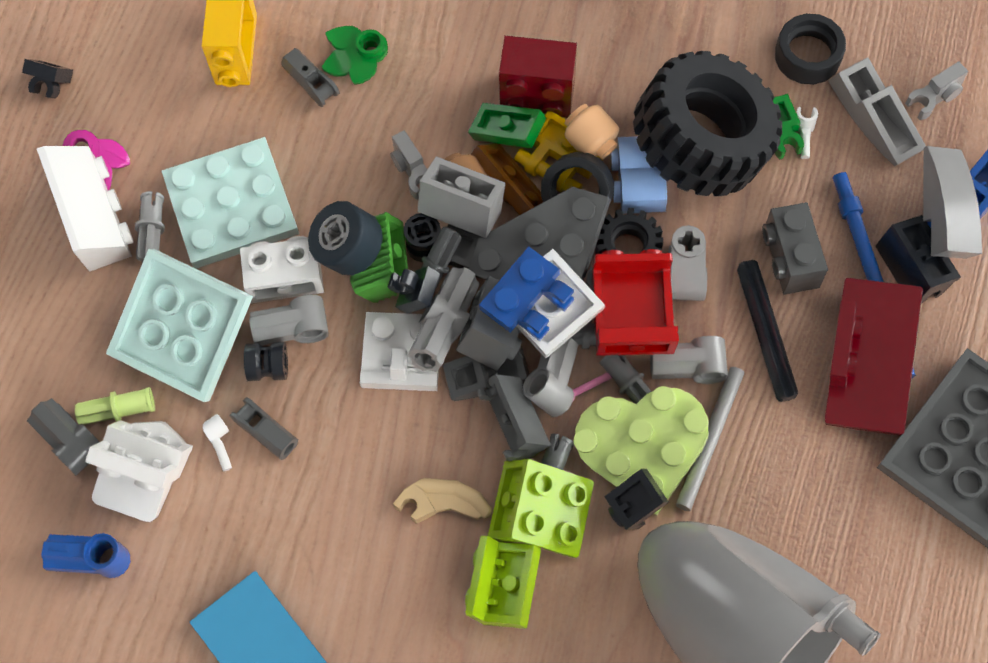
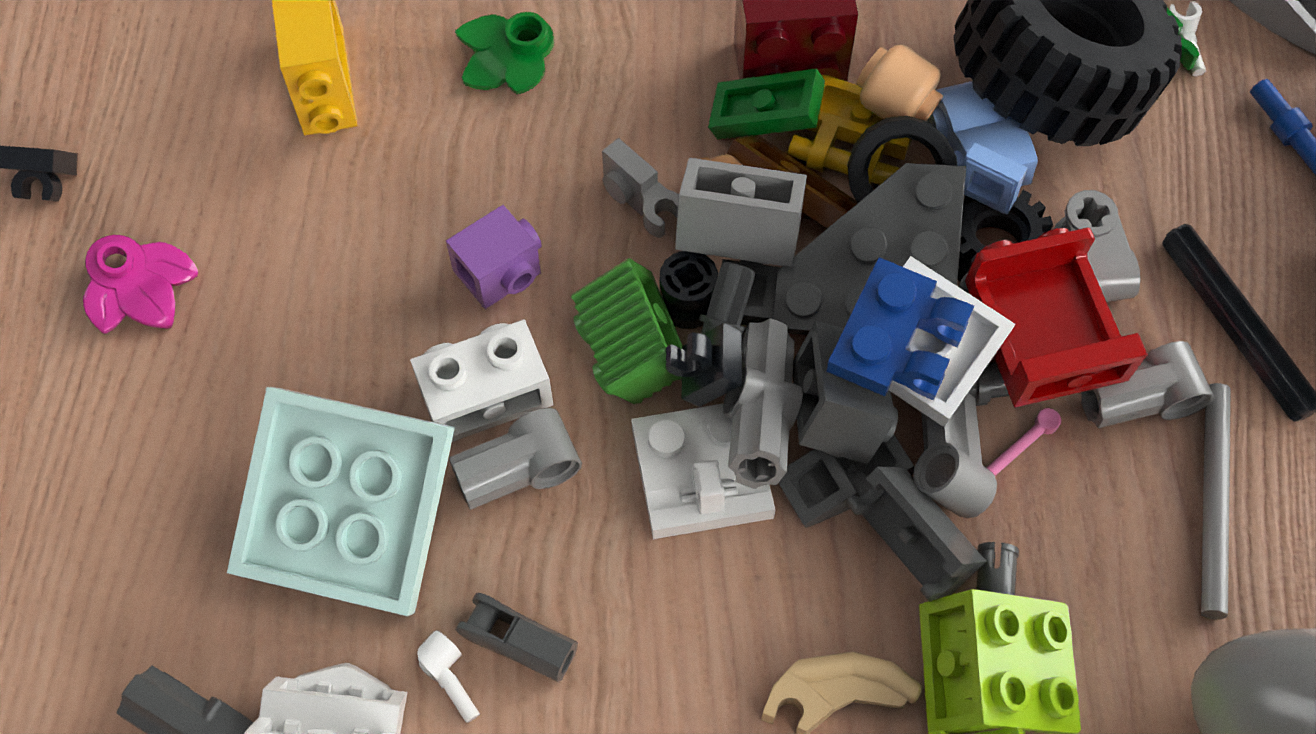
camera: 15 degrees left, 5 degrees down
white slope [37,146,134,272] -> none
yellowish green axle [74,387,155,425] -> none
light grey axle [135,191,165,263] -> none
light aqua plate [162,137,299,269] -> none
black wheel [244,342,288,381] -> none
dark grey bar [281,48,340,107] -> none
black wheel [308,201,383,275] -> none
yellowish green plate [573,386,709,515] -> none
dark grey axle [600,355,652,404] -> none
black bracket [604,469,669,530] -> none
dark grey brick [762,202,828,295] -> none
none -> medium lavender brick [446,205,542,309]
none -> light blue tile [963,142,1028,214]

